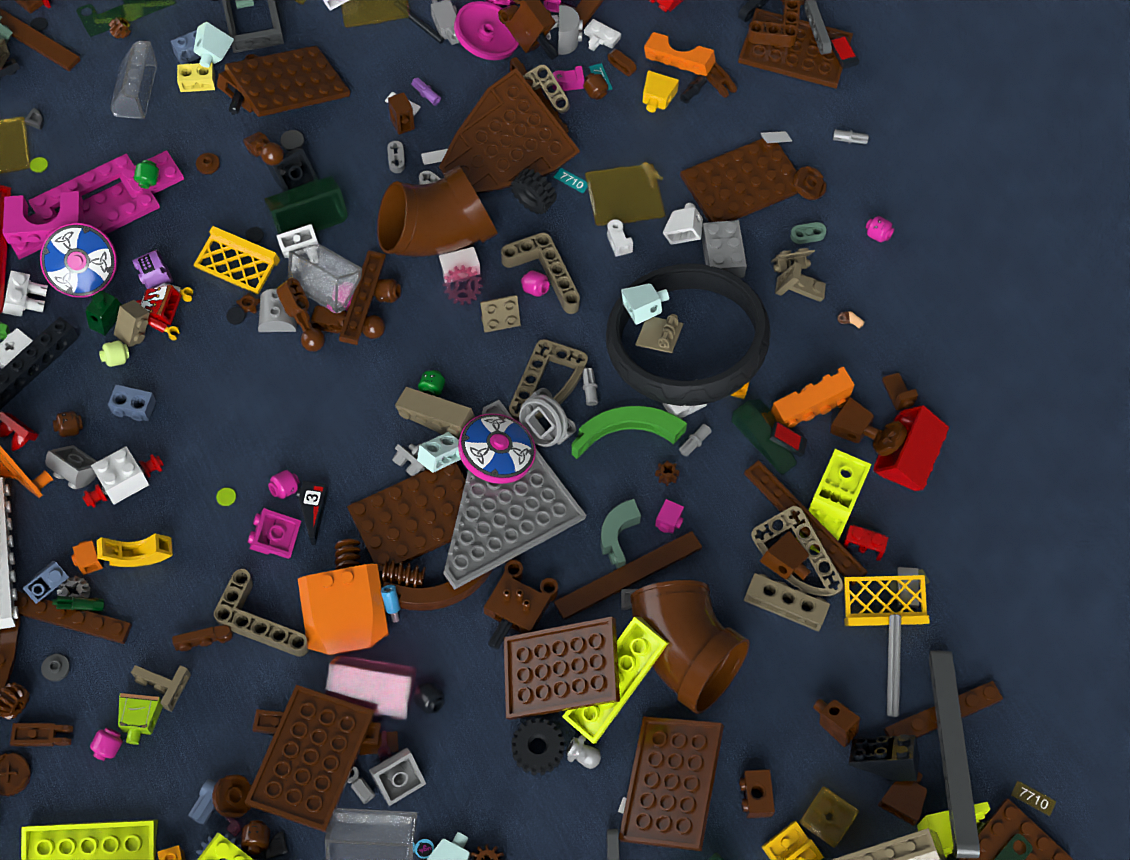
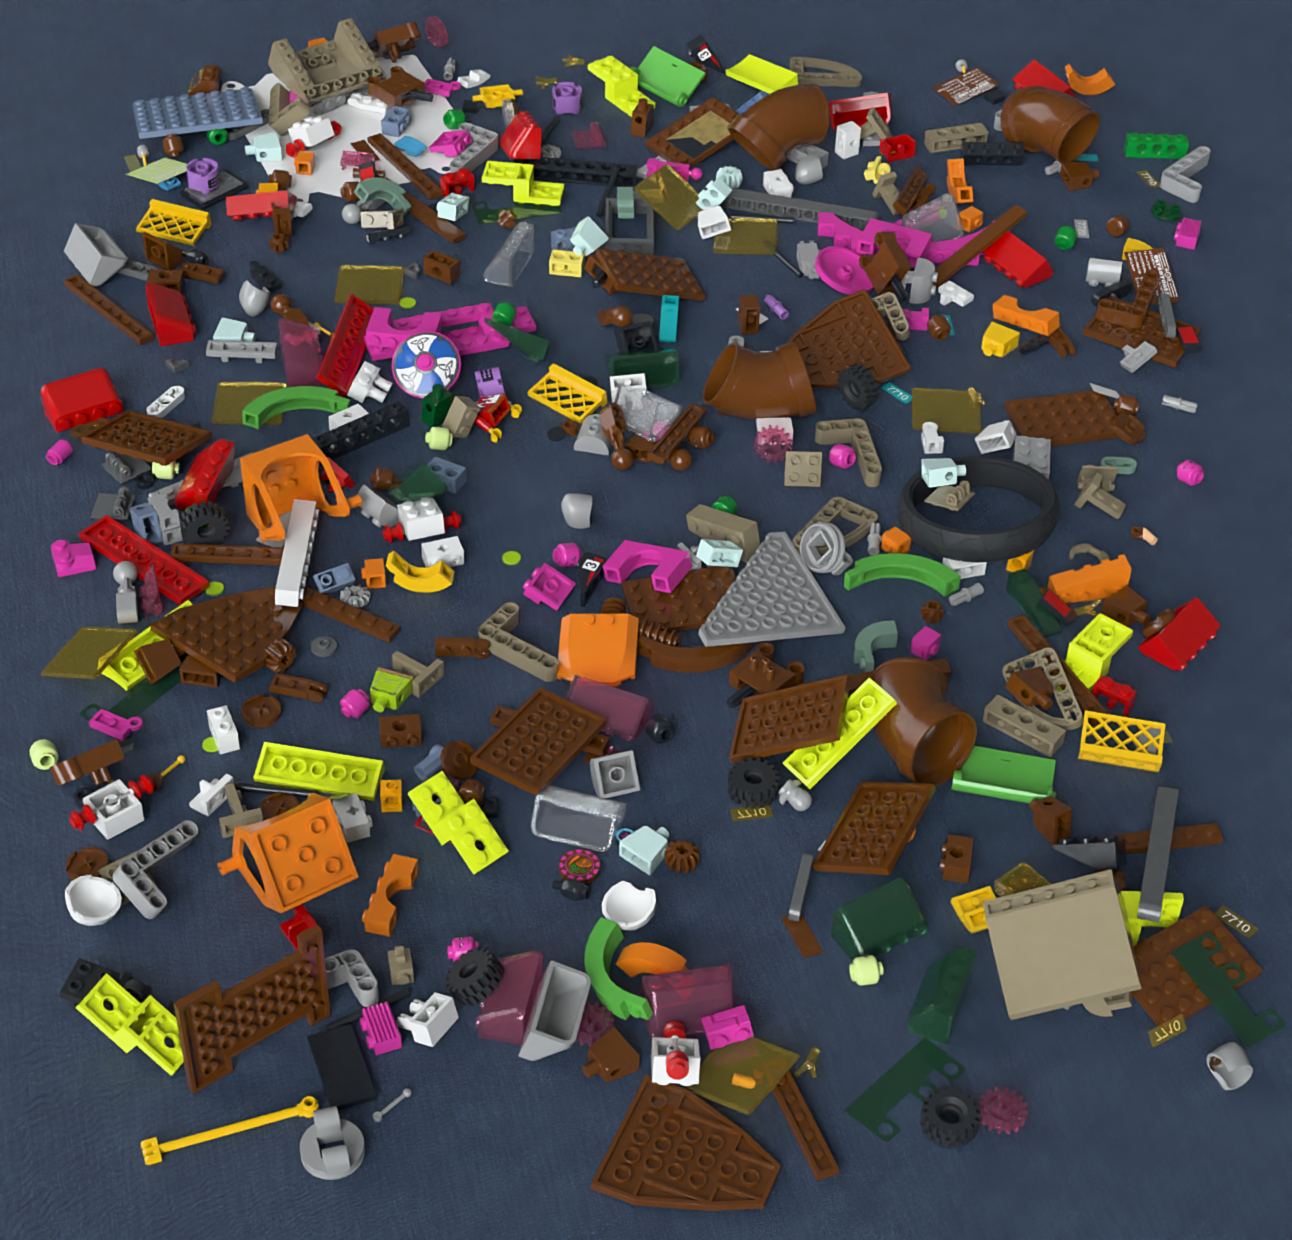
camera: 15 degrees right, 20 degrees down
dark green piece [52,596,104,611] -> none
reddish brown piece [196,153,220,174] -> none
light grey bar [347,766,375,804] -> none
dark azure piece [381,585,401,623] -> none
dish [458,414,536,484] -> none
reddish brown beam [607,49,637,76] -> none
reddish brown bracket [882,373,918,411] -> none
light grey axle [887,614,901,717] -> none
none -> reddish brown brick [379,714,422,748]
none -> clear green windscreen [387,462,448,502]
none -> white brick [421,536,464,567]
none -> reddish brown brick [423,250,460,285]
none -> light aqua brick [437,193,469,221]
none -> clear green wedge [484,318,550,363]
none -> light grey piece [561,493,593,529]
none -> dark pink arch [603,540,692,593]
none -> teal slope [659,295,679,342]
none -> clear yellow sticker [730,805,774,822]
none -> orange brick [881,526,911,554]
none -> bright green door [951,746,1056,804]
none -> dark tan piece [1069,543,1109,564]
none -> clear yellow bar [1072,599,1101,617]
none -> reddish brown head [1113,394,1139,415]
none -> light grey hinge [1120,341,1158,373]

